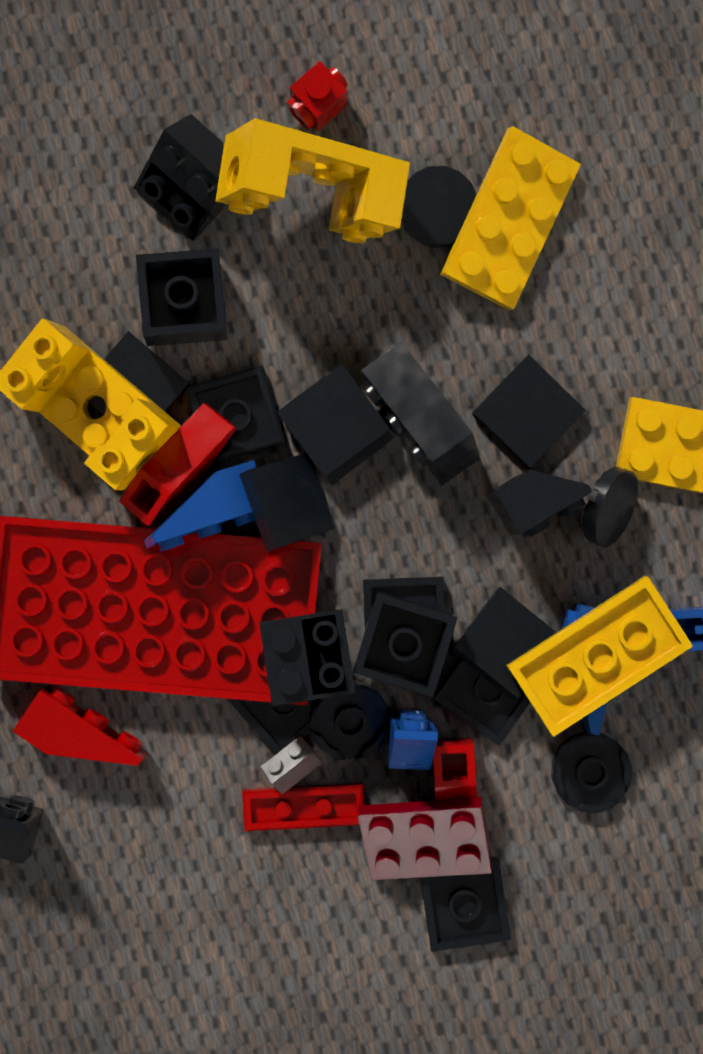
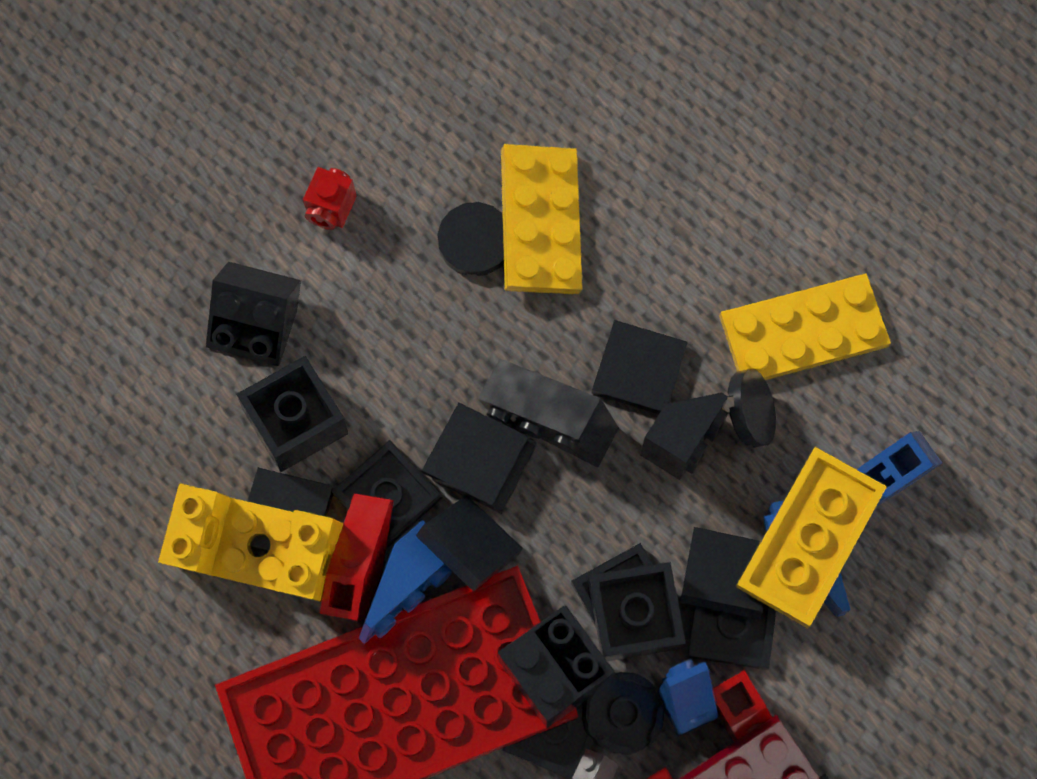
camera: 20 degrees left, 15 degrees down
yellow plate [215,118,410,243] -> none
black tile [551,732,632,813] -> none

